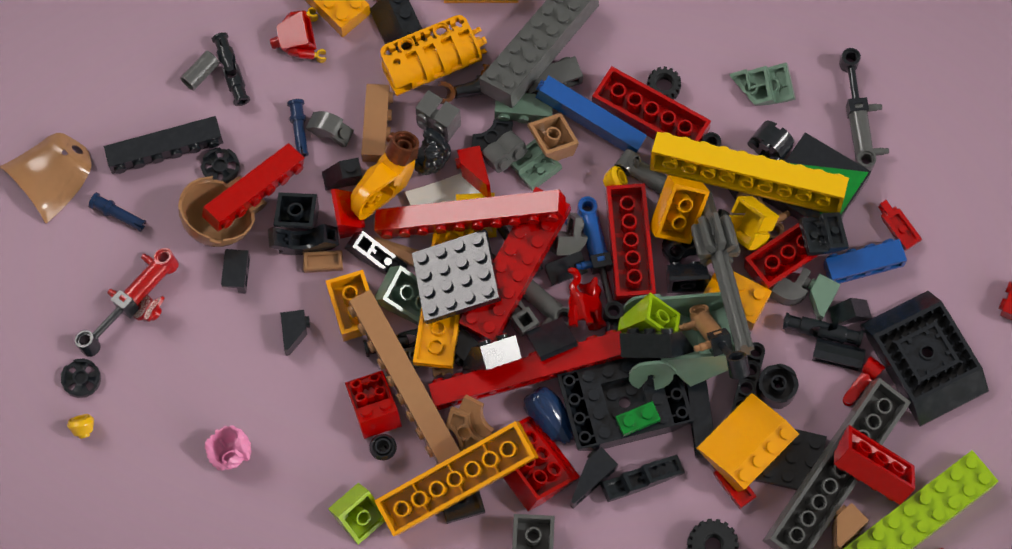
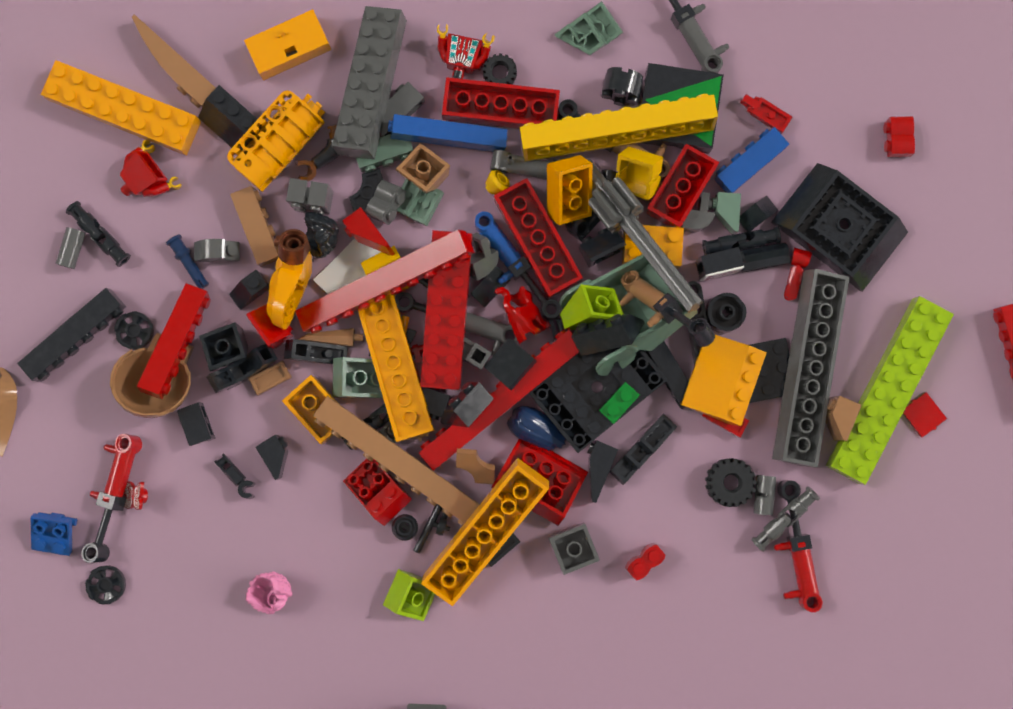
camera: 25 degrees left, 15 degrees up
yellow cone [67,414,94,439] -> none
dark blue pin [88,192,146,232] -> none
plate [412,229,501,324] -> none
medium nougat tile [446,406,484,452] -> none
black slope [799,212,849,256] -> none
red slope [834,425,915,505] -> none
none -> blue plate [31,512,78,556]
none -> black piece [214,453,256,499]
none -> black bar [413,504,442,554]
none -> black piece [433,513,450,536]
none -> torso [437,24,495,79]
none -> black piece [695,247,745,282]

